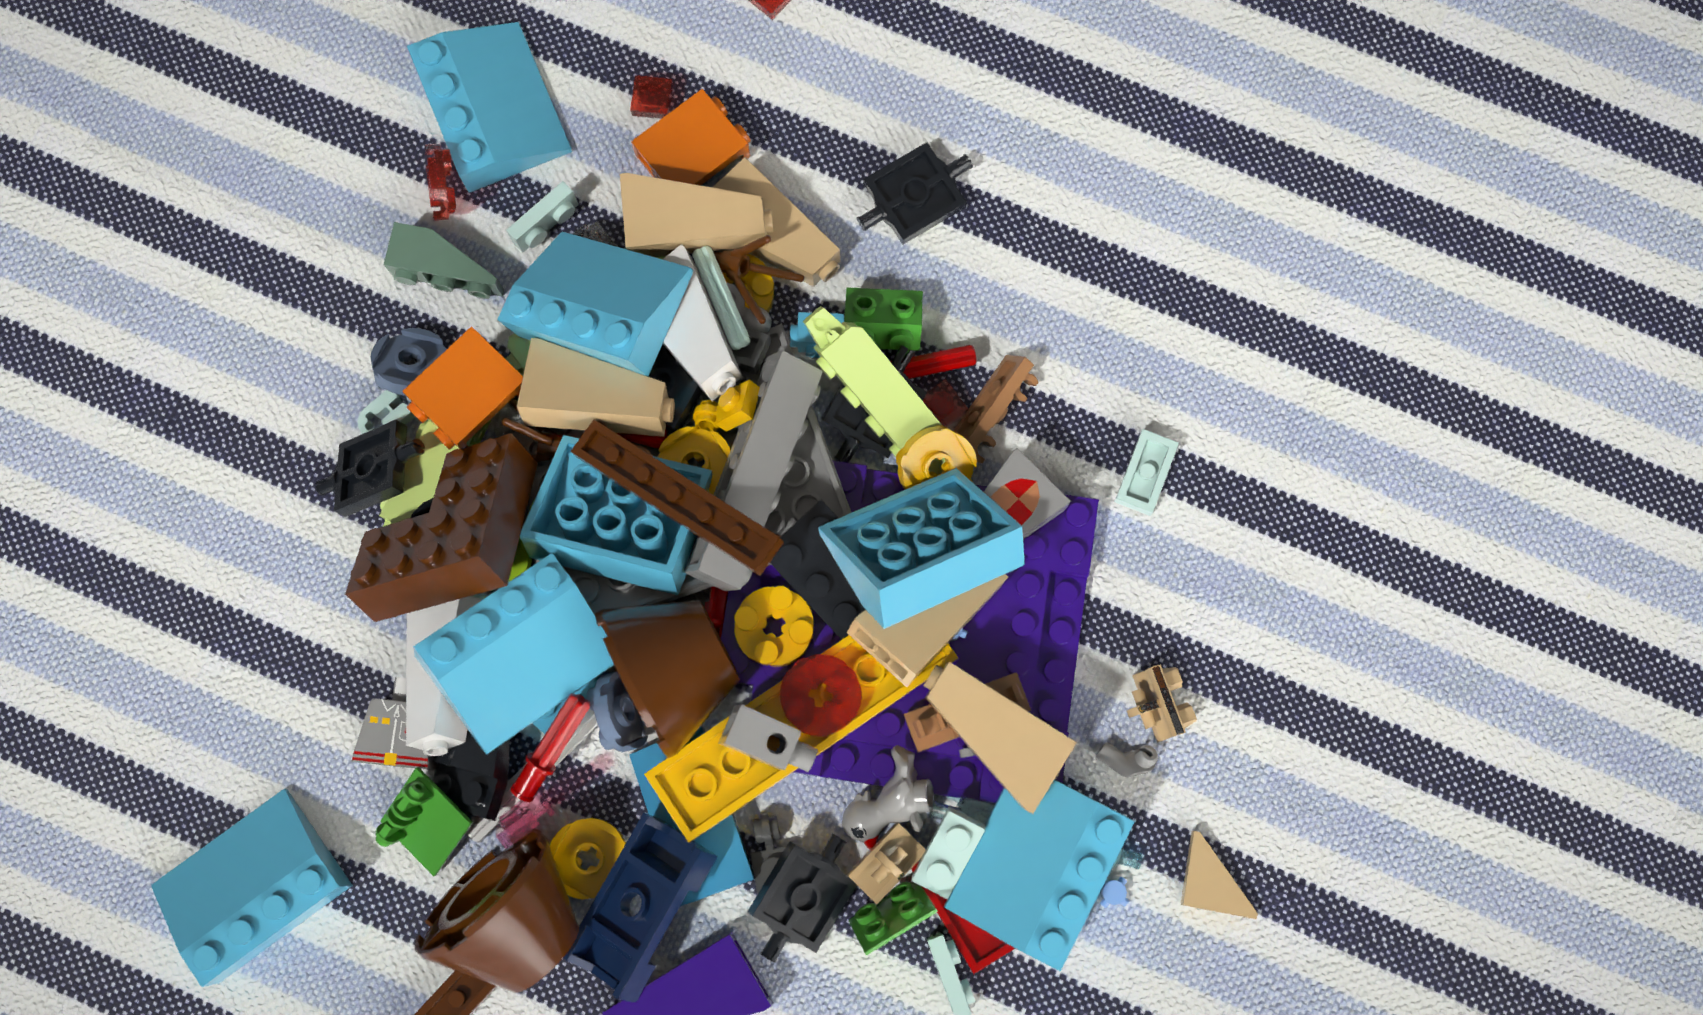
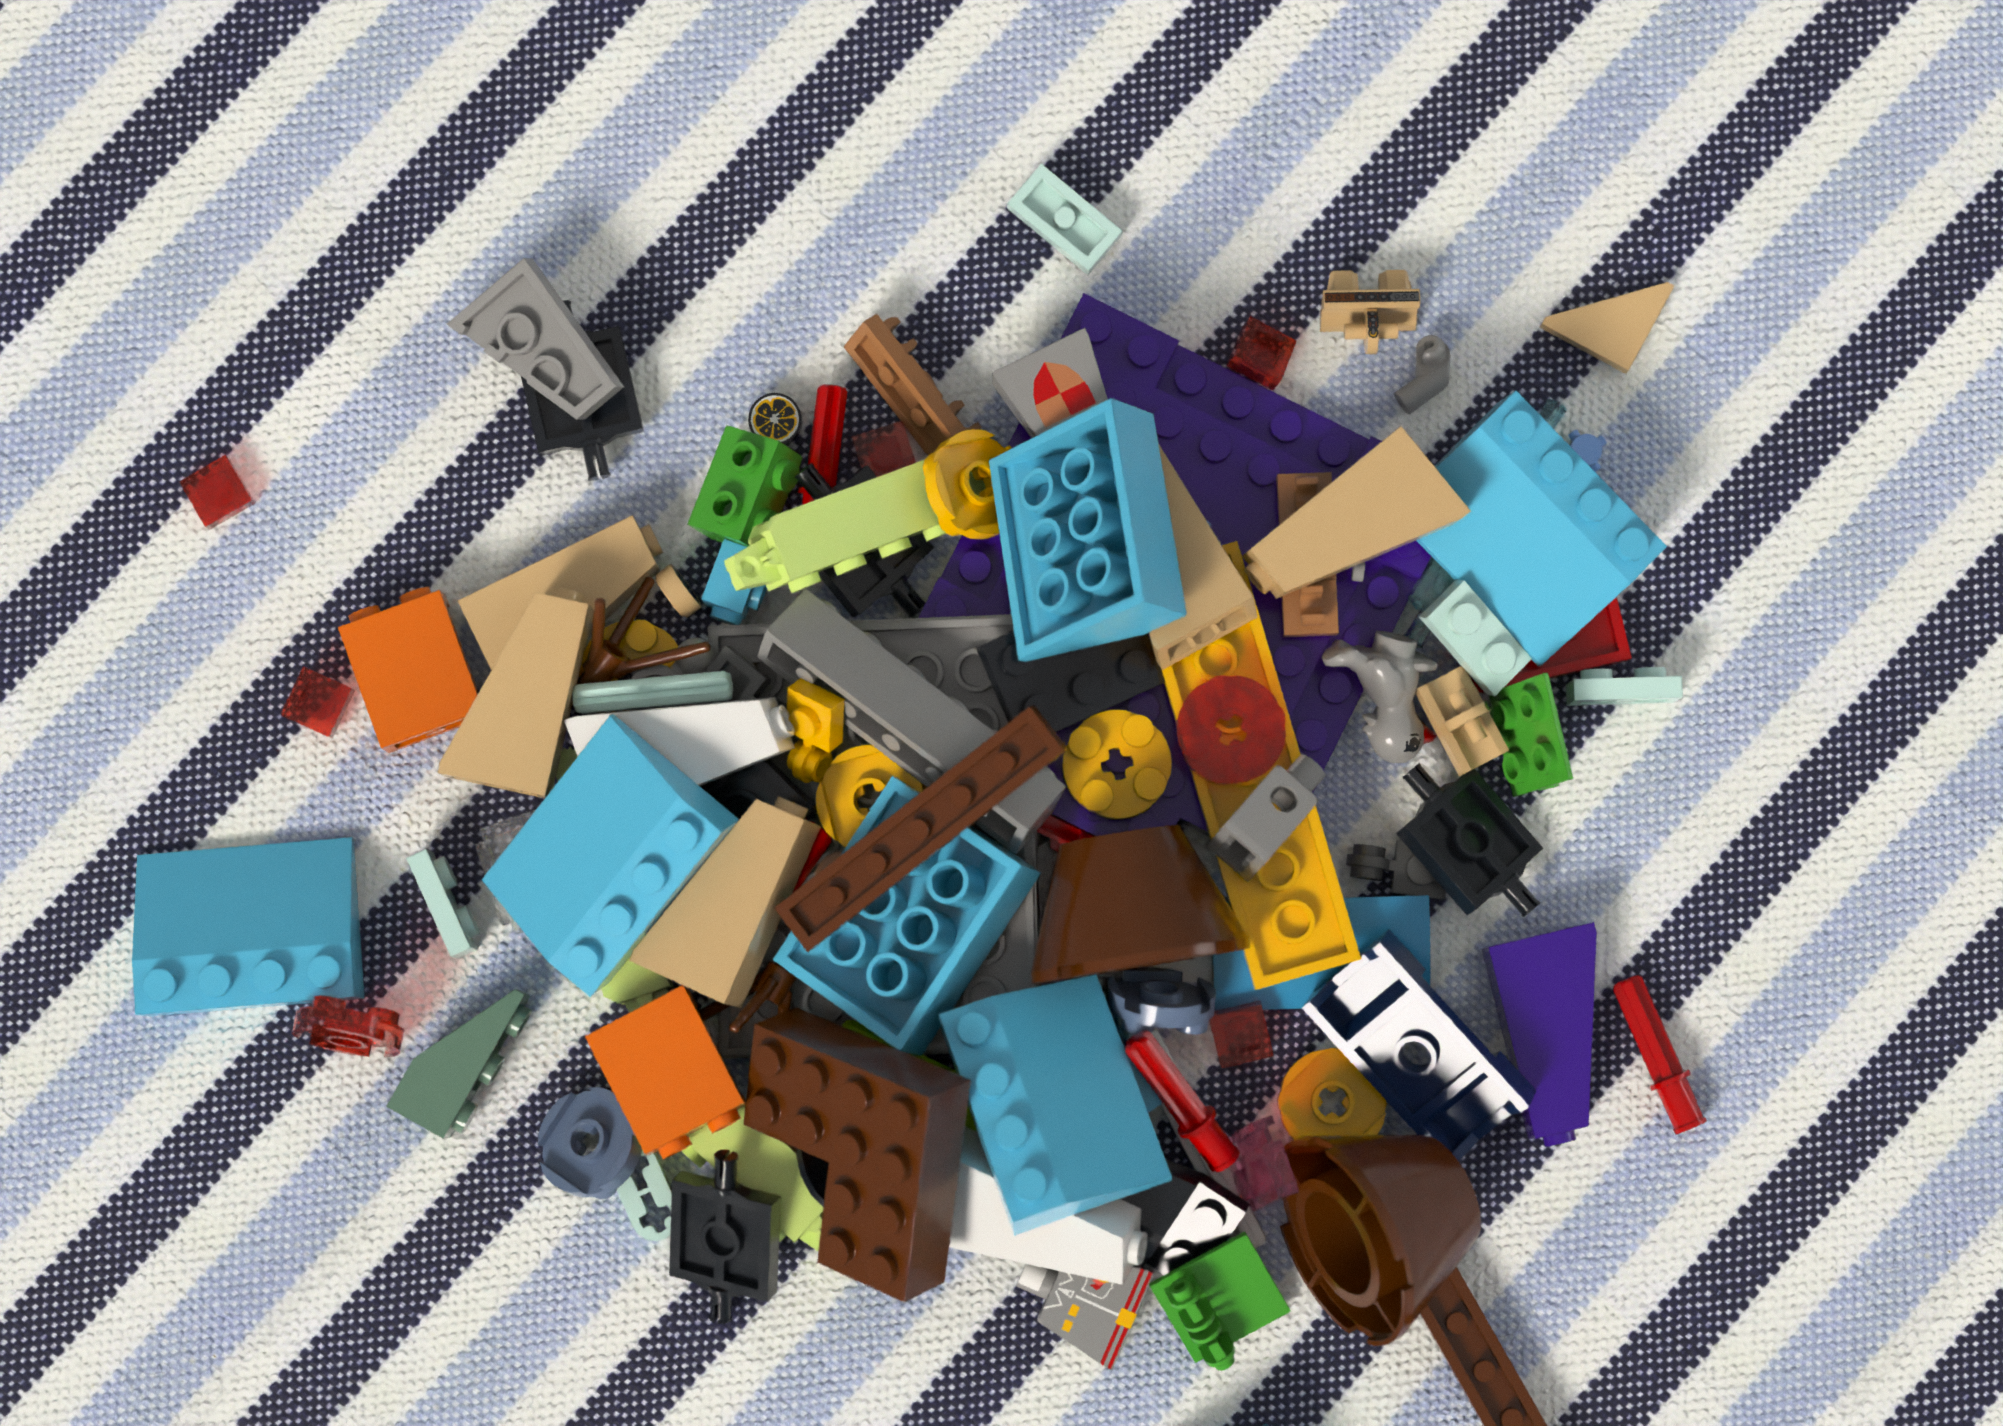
camera: 75 degrees left, 5 degrees up
none -> light grey wing [447,258,624,420]
none -> tan tile [655,564,702,618]
none -> black tile [748,393,802,446]
none -> clear red plate [1209,1000,1274,1069]
none -> clear red plate [1227,316,1297,391]

